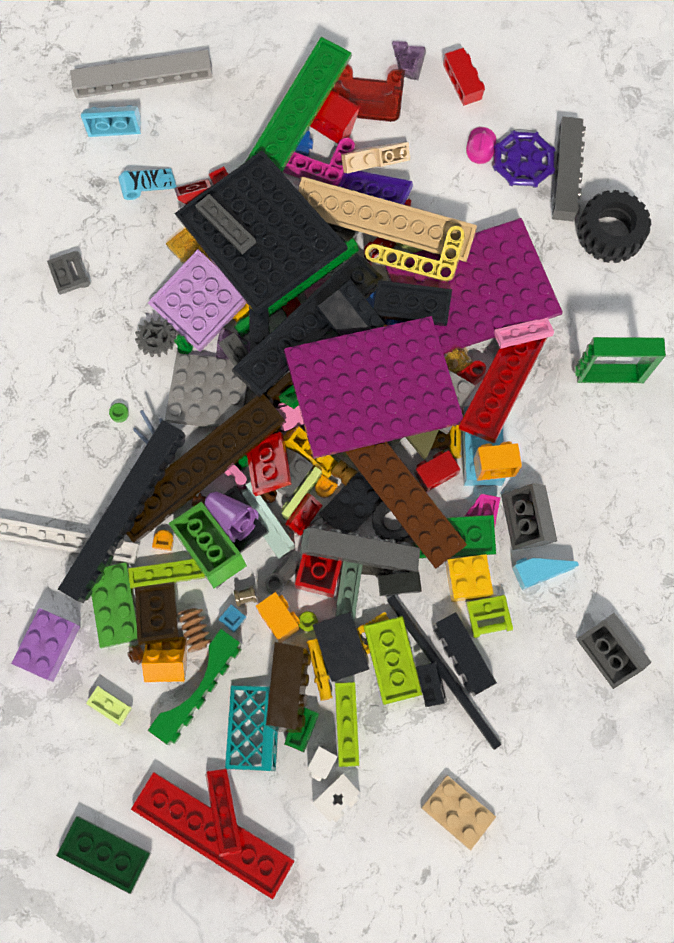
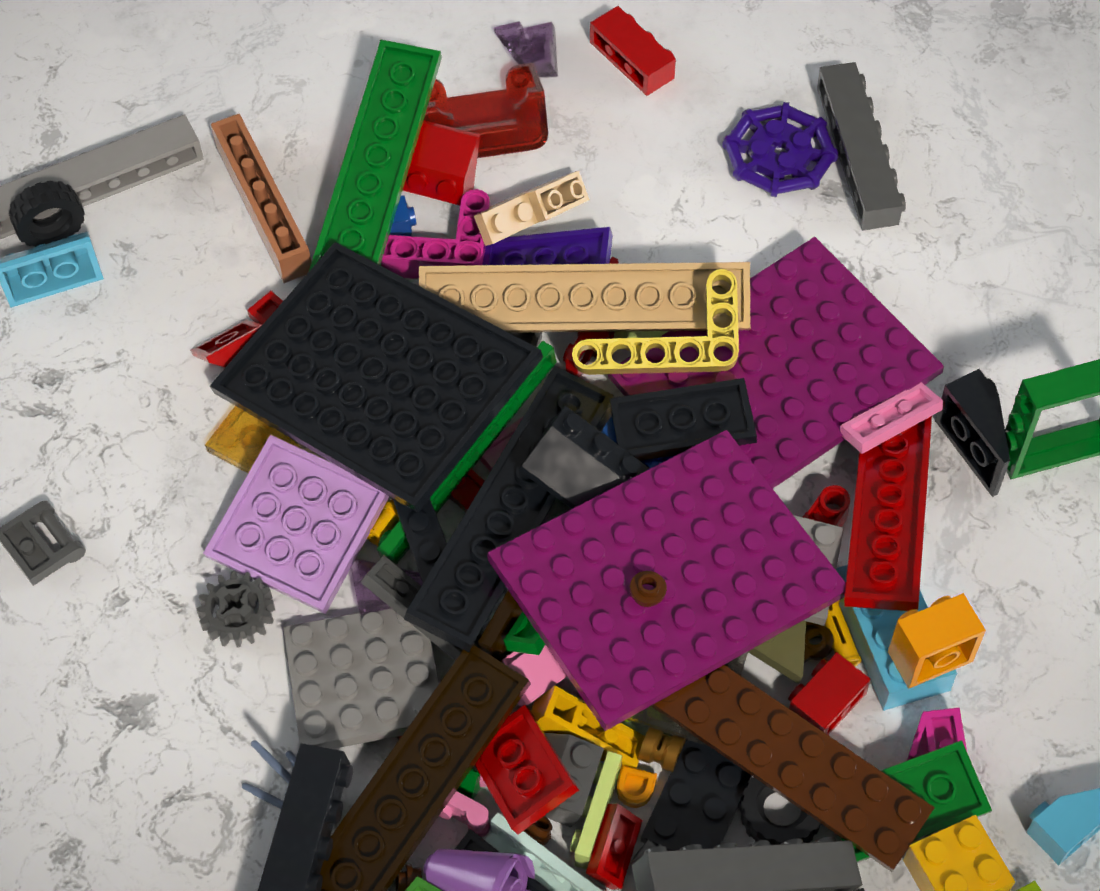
camera: 15 degrees left, 15 degrees down
bright green tile [109,403,129,423] -> none
medium azure door [118,169,176,200] -> none
green piece [174,334,193,354] -> none
dark grey plate [195,194,256,254] -> none
clear yellow brick [445,348,473,374] -> none
dark pink piece [466,127,496,164] -> none
dark grey slope [501,483,558,550] -> none
black tyre [577,190,651,263] -> none
none -> black tyre [8,181,85,247]
none -> nougat brick [211,113,312,283]
none -> reddish brown plate [629,571,667,607]
none -> black slope [935,369,1010,497]

